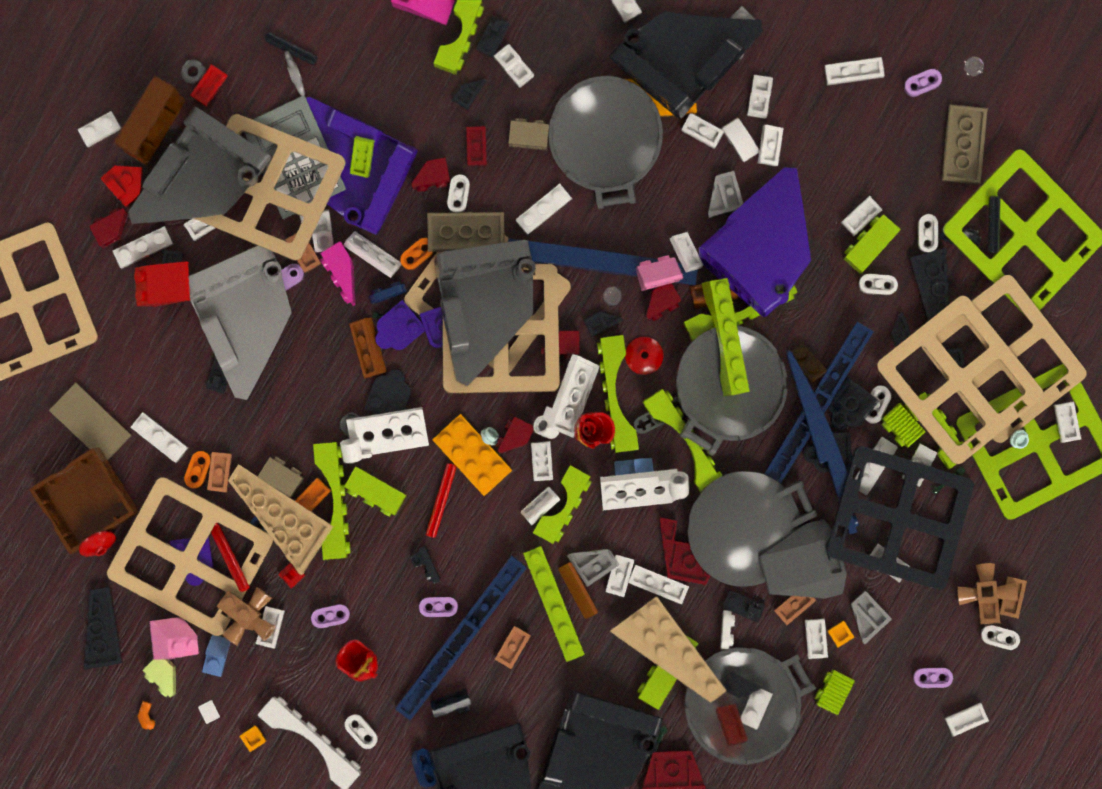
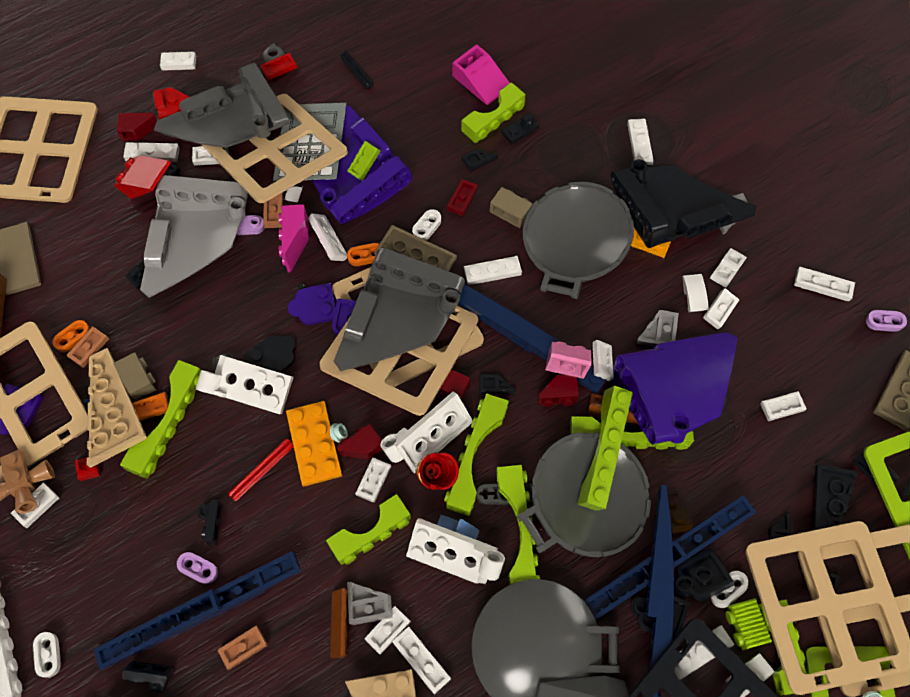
camera: 30 degrees right, 20 degrees down
reddish brown tile [114,76,186,166] -> none
white plate [131,412,188,463] -> none
red axle [211,523,250,592] -> none
light grey piece [284,51,305,96] -> none
lavender plate [311,604,350,628] -> none
white slope [312,210,334,252] -> none
red helmet [336,640,378,681] -> none
lime brick [344,467,407,517] -> none
dark orange slope [349,318,386,379] -> none
dark blue plate [369,281,407,304] -> none
dark red slope [412,158,450,192] -> none
white slope [494,44,534,88] -> none
white plate [520,487,560,525] -> none
lime brick [523,546,585,662] -> none
clear tile [603,287,622,306] -> none
red dish [625,337,663,375] -> none
dark red wing [660,518,711,585] -> none
white plate [681,113,724,149] -> none
lime brick [844,214,901,274] -> none
white plate [859,274,898,295] -> none
white plate [918,214,938,253] -> none

